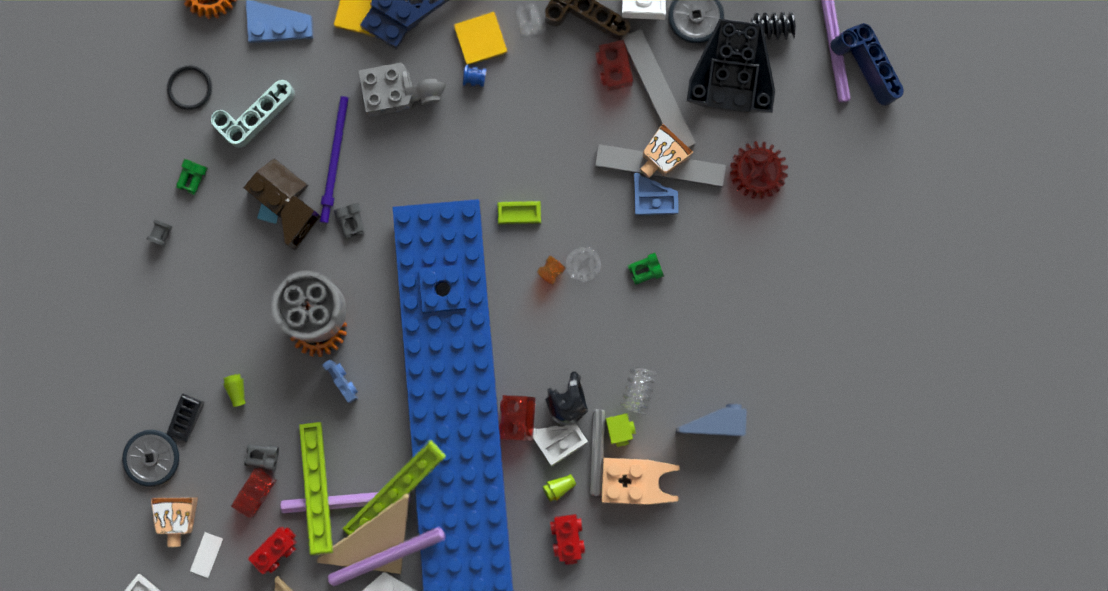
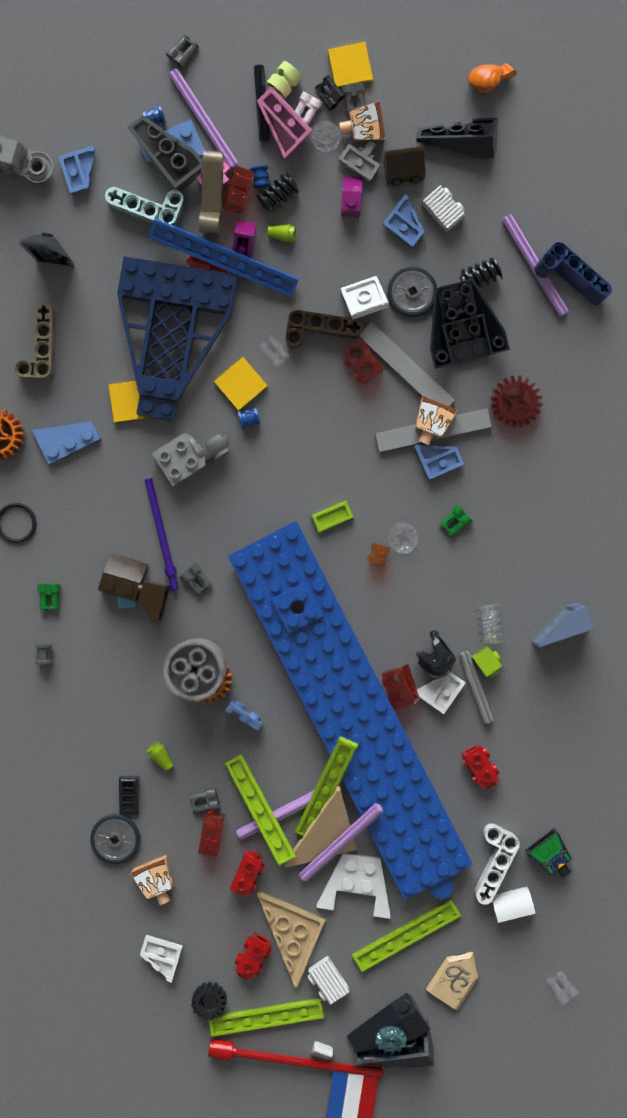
camera: 25 degrees left, 5 degrees up
white sticker [190,532,223,578] -> none
light aqua beam [211,80,295,148] -> none
lime cone [542,474,576,502] -> none
light nougat brick [601,458,680,504] -> none

